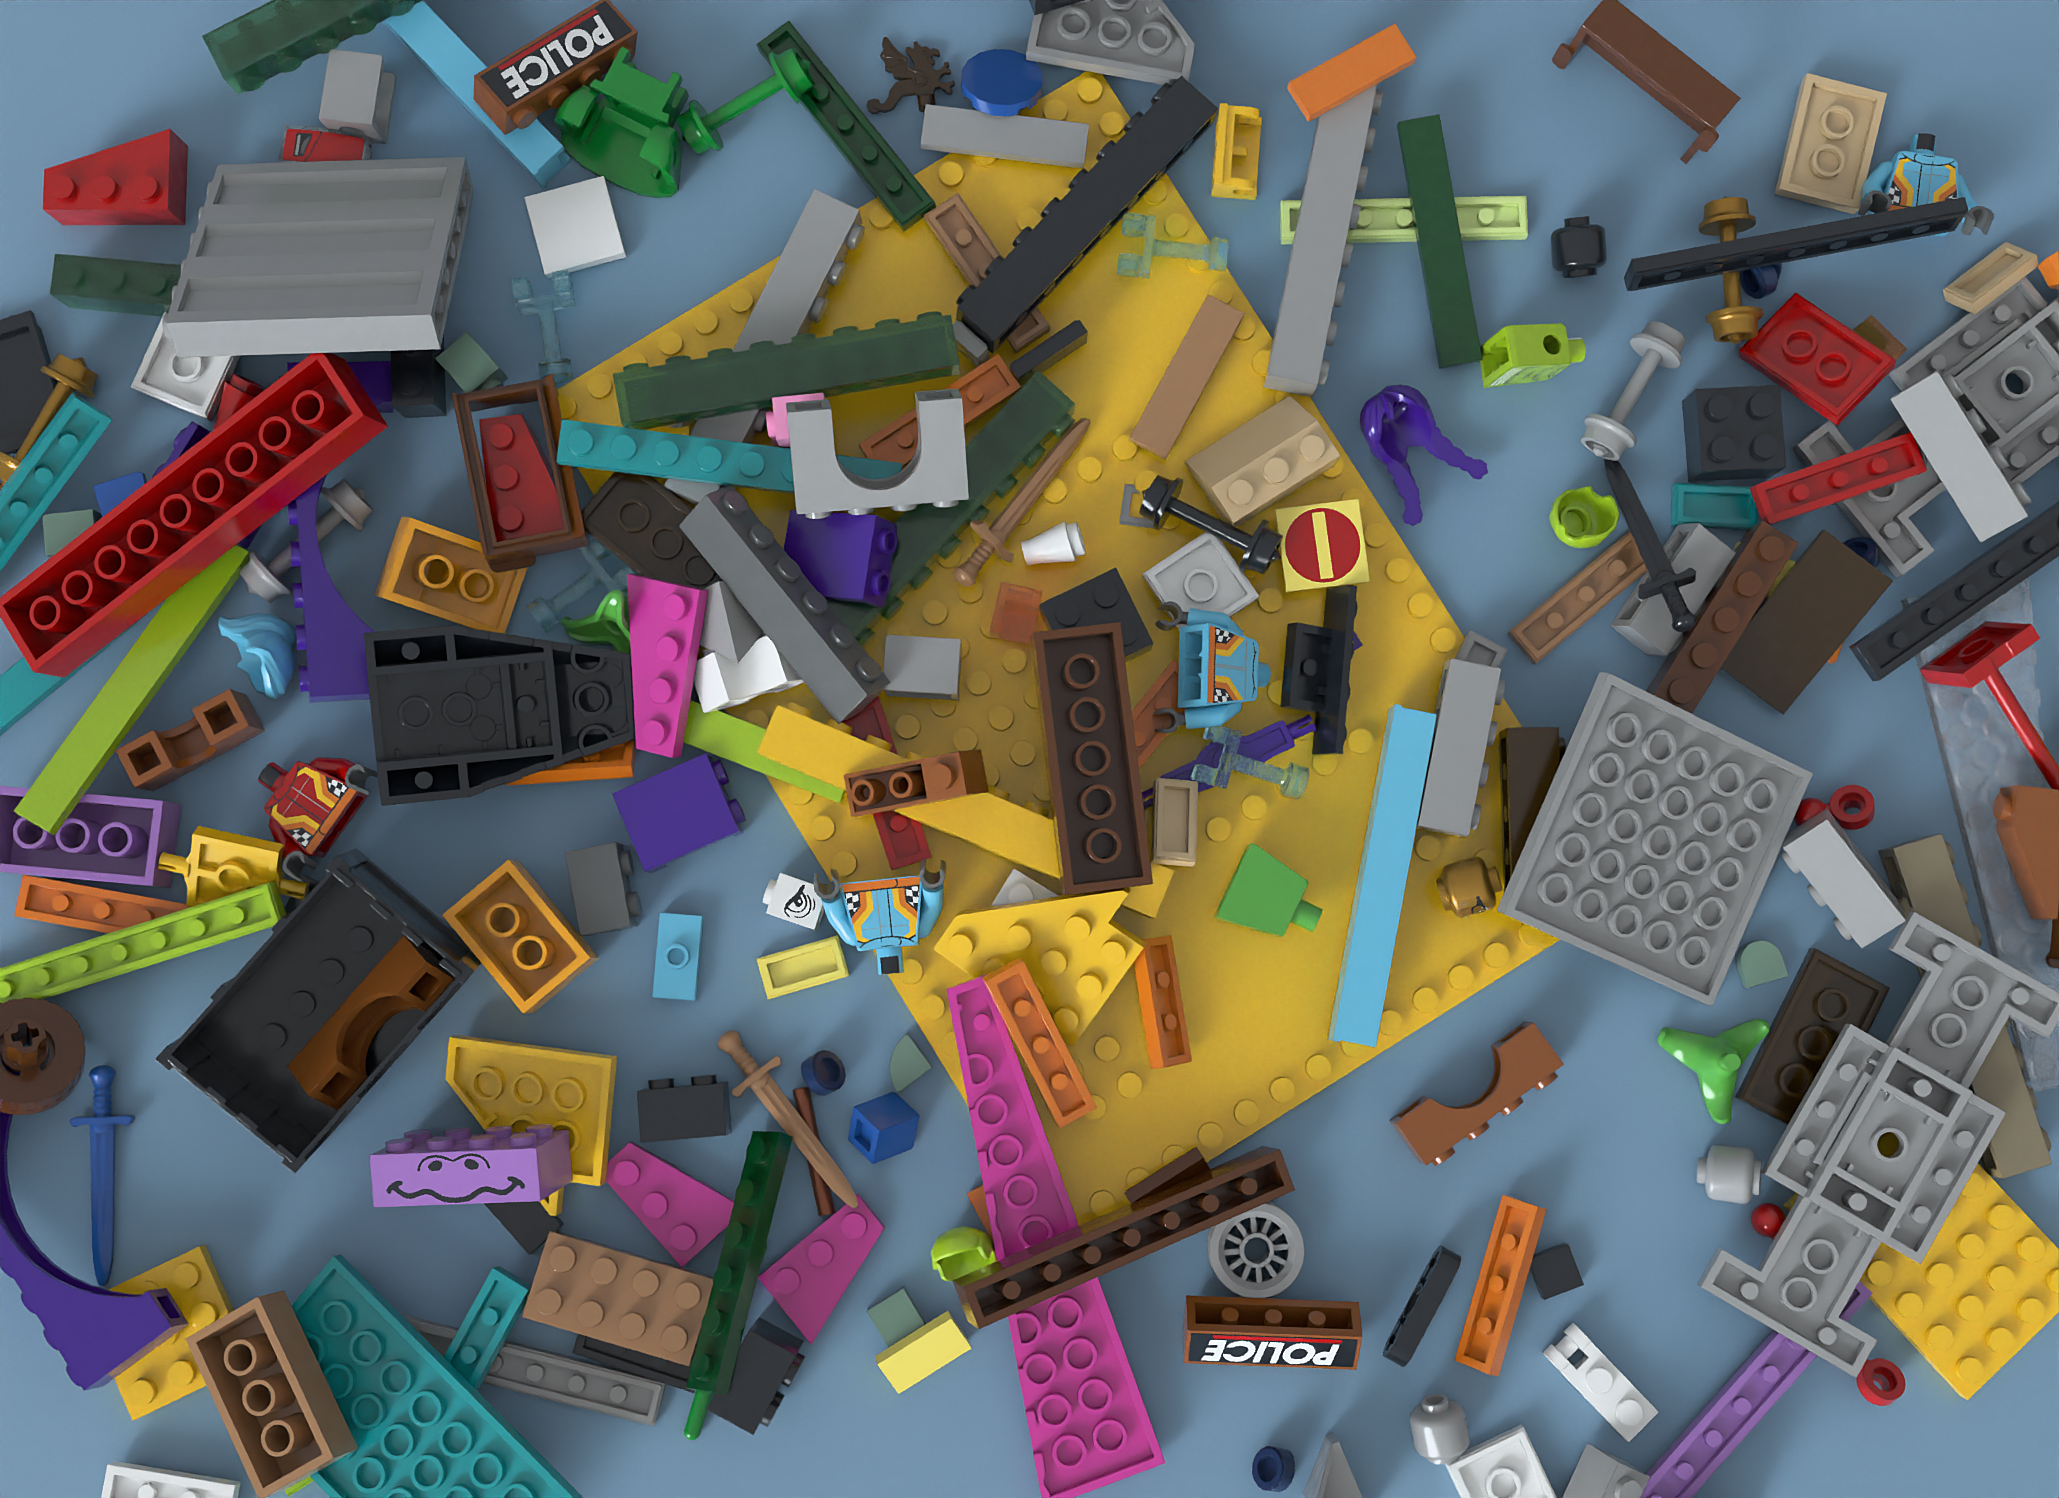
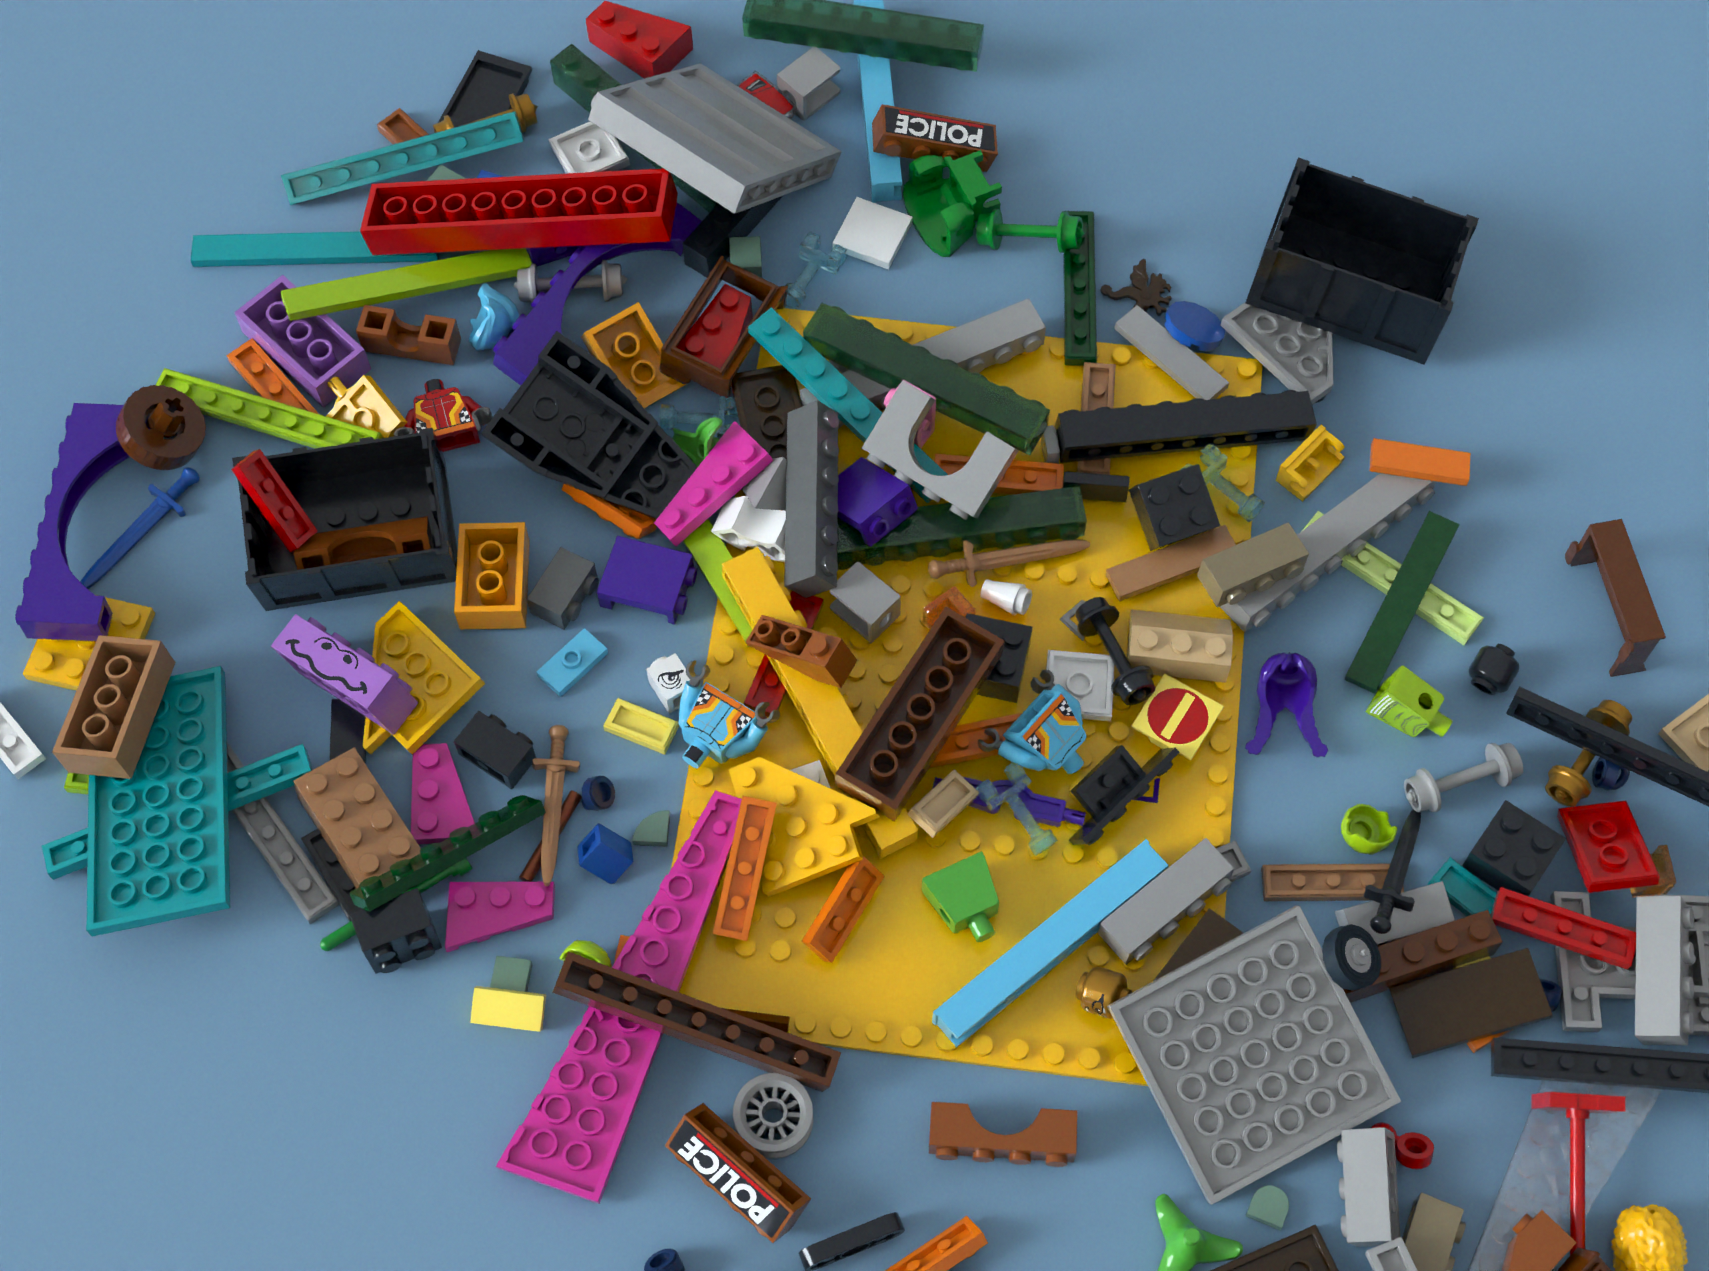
camera: 40 degrees right, 20 degrees down
none -> red plate [231,449,318,552]
none -> black brick [1129,464,1220,551]
none -> dark tan brick [1197,522,1309,608]
none -> black wheel [1322,924,1381,991]

